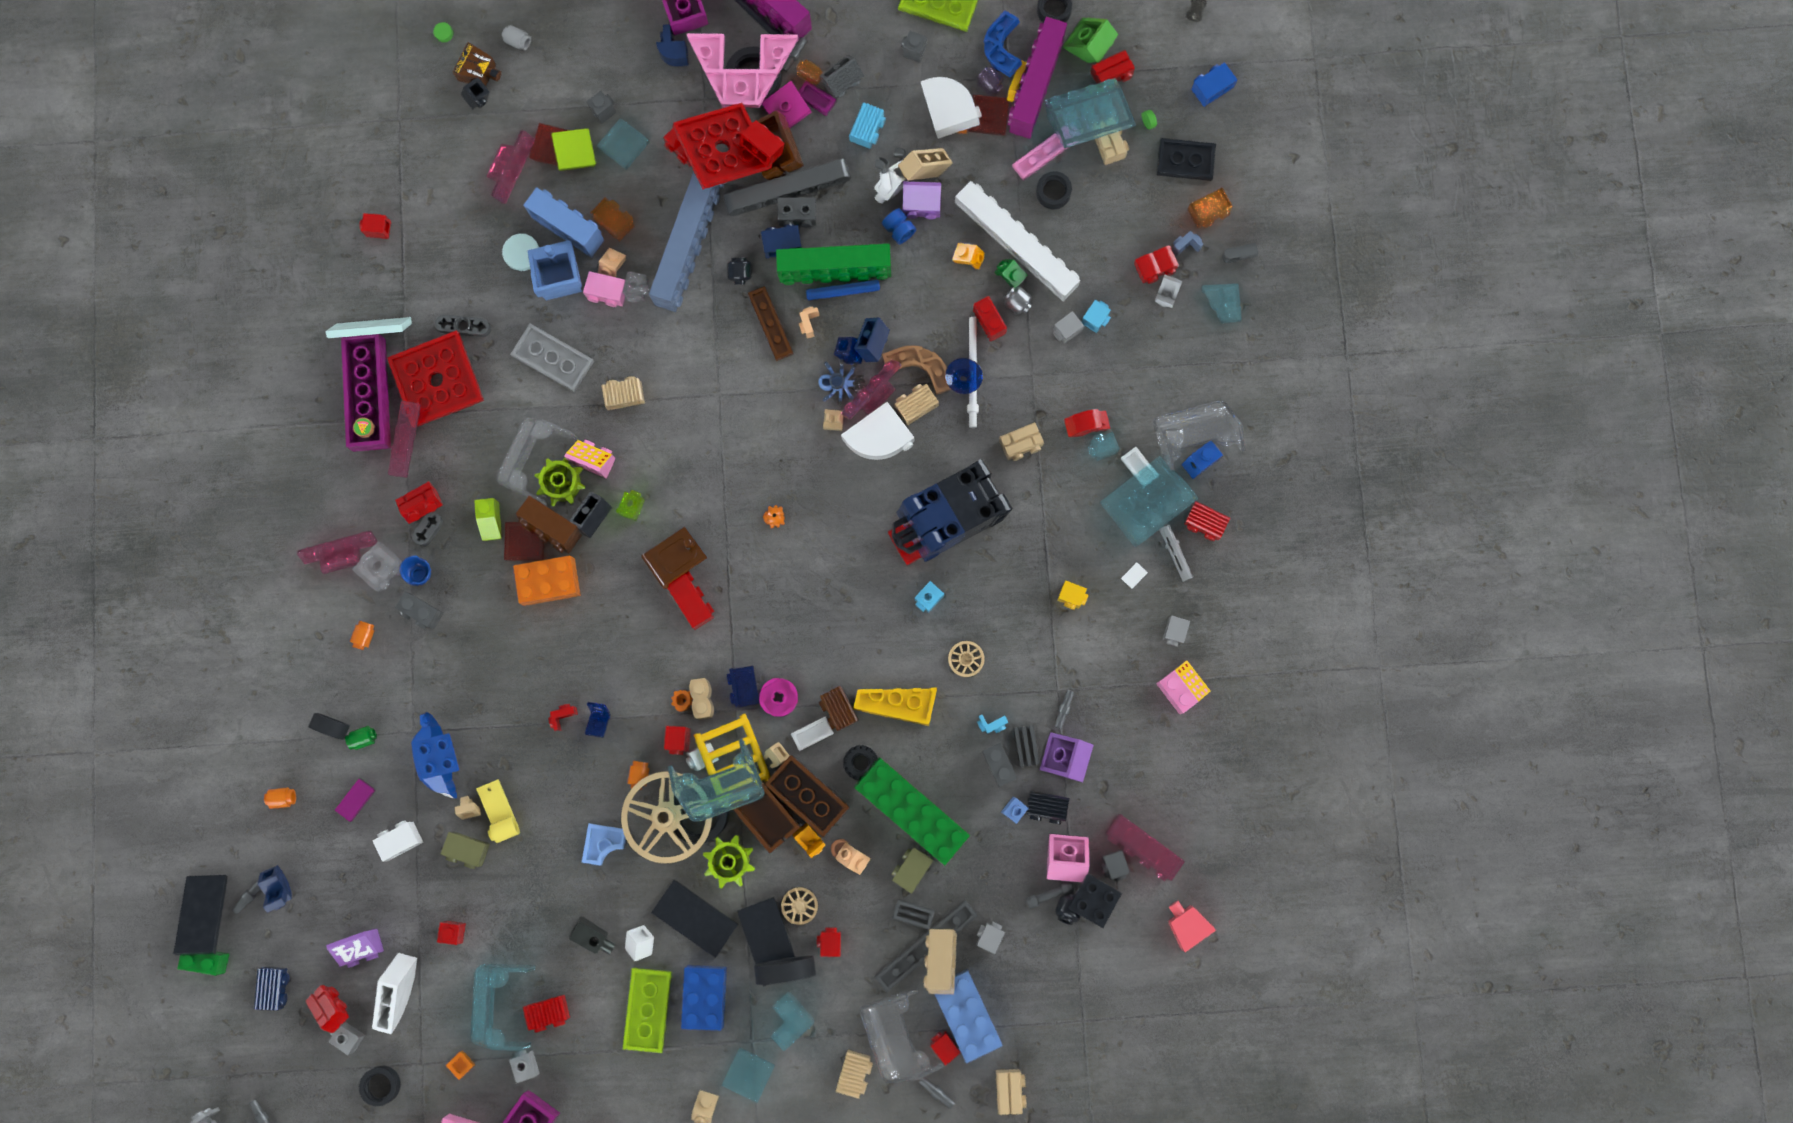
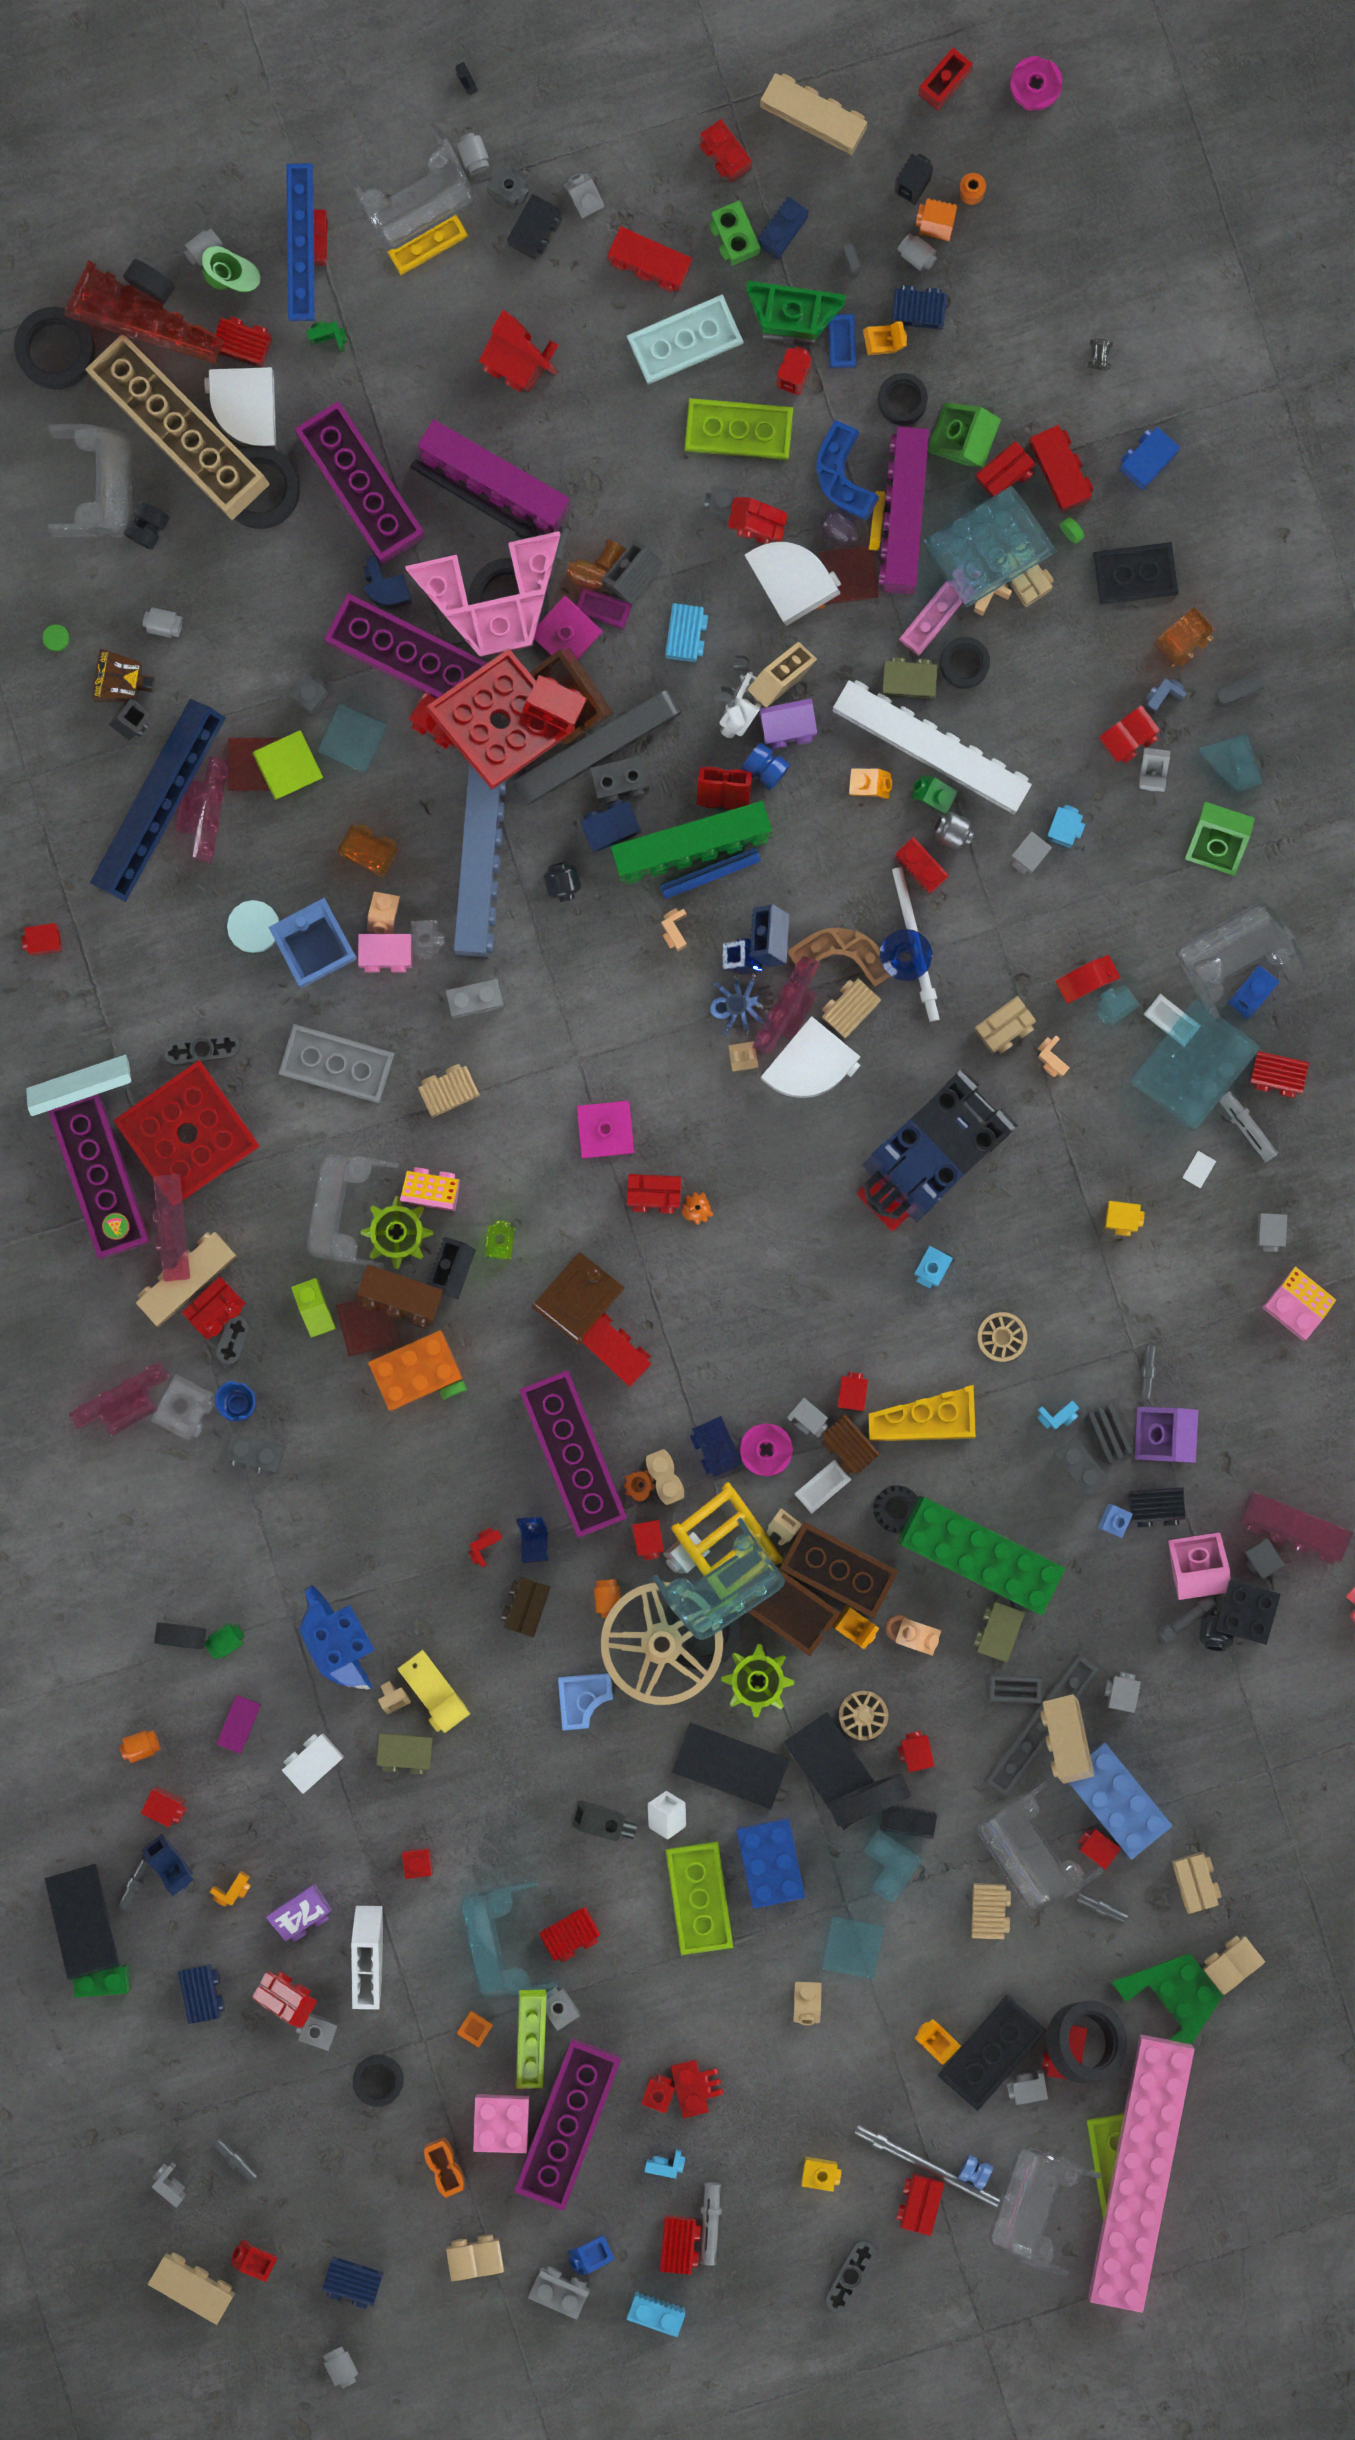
camera: 15 degrees left, 5 degrees up
orange brick [350,621,375,650] -> none
medium blue brick [523,187,604,258] -> none
reddish brown tile [748,286,793,361] -> none
none -> dark blue brick [90,699,226,902]
none -> tan brick [136,1232,238,1327]
none -> red brick [140,1786,187,1827]
none -> light orange bracket [210,1871,251,1907]
none -> magenta brick [324,593,487,699]
none -> bright green tile [439,1380,467,1400]
none -> light grey brick [446,979,504,1019]
none -> dark brown brick [501,1577,551,1637]
none -> lime tile [516,1990,547,2089]
none -> magenta brick [519,1370,627,1538]
none -> dark pink plate [577,1101,635,1159]
none -> clear orange bush [594,539,626,572]
none -> red brick [627,1174,681,1214]
none -> red brick [696,767,752,810]
none -> red brick [727,497,788,545]
none -> light grey brick [787,1398,828,1438]
none -> red brick [837,1372,868,1412]
none -> black brick [880,1805,937,1839]
none -> olive brick [882,657,937,700]
none -> light nougat bracket [972,579,1012,616]
none -> red brick [1029,424,1094,513]
none -> light nougat bracket [1037,1036,1070,1078]
none -> bright green slope [1185,802,1255,876]

